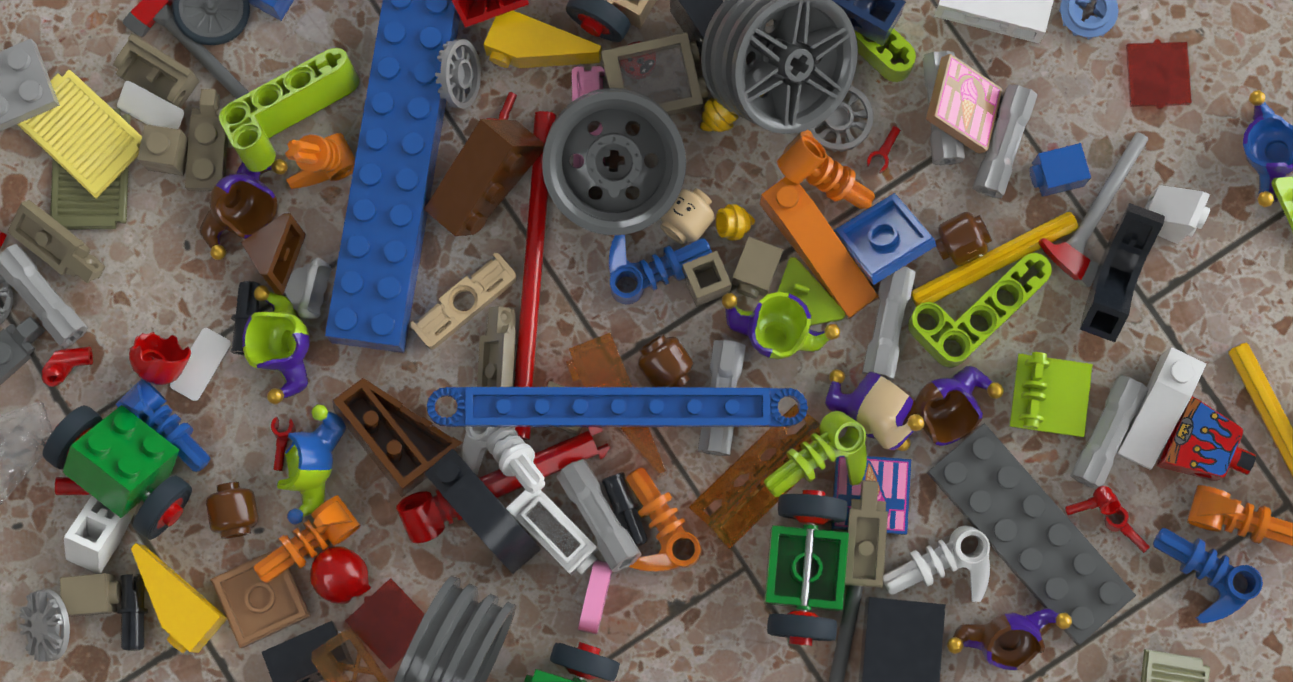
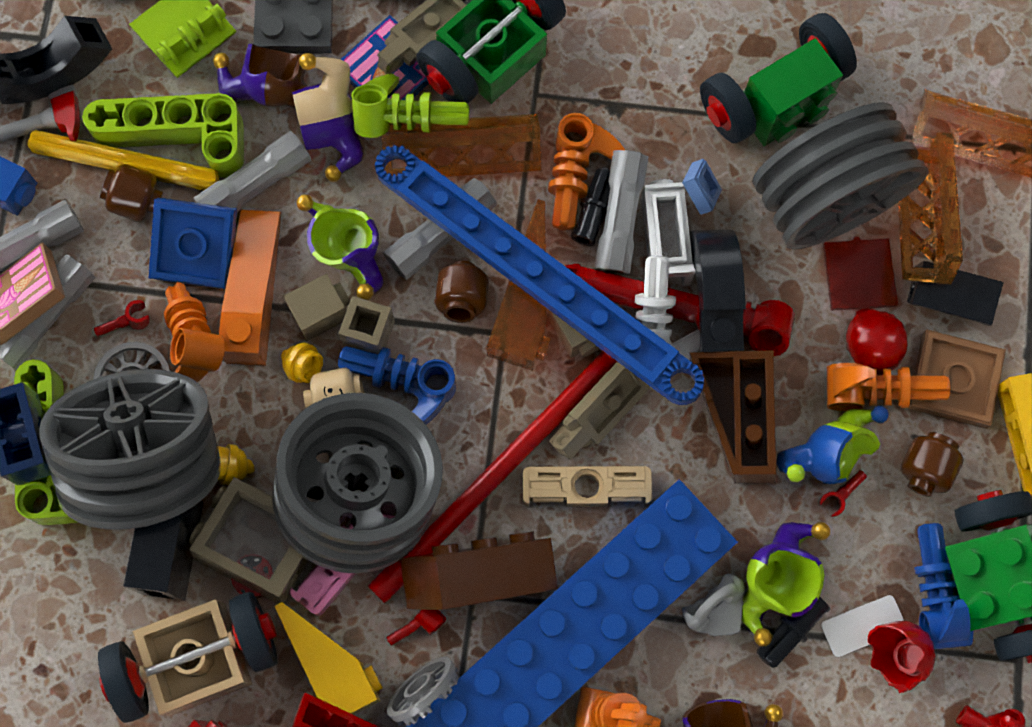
camera: 145 degrees left, 5 degrees down
reddish brown slope [241,213,306,295] -> none
bright pink beam [578,560,612,634] -> none
lime piece [778,257,845,326] -> none
none -> medium blue tile [682,158,722,215]

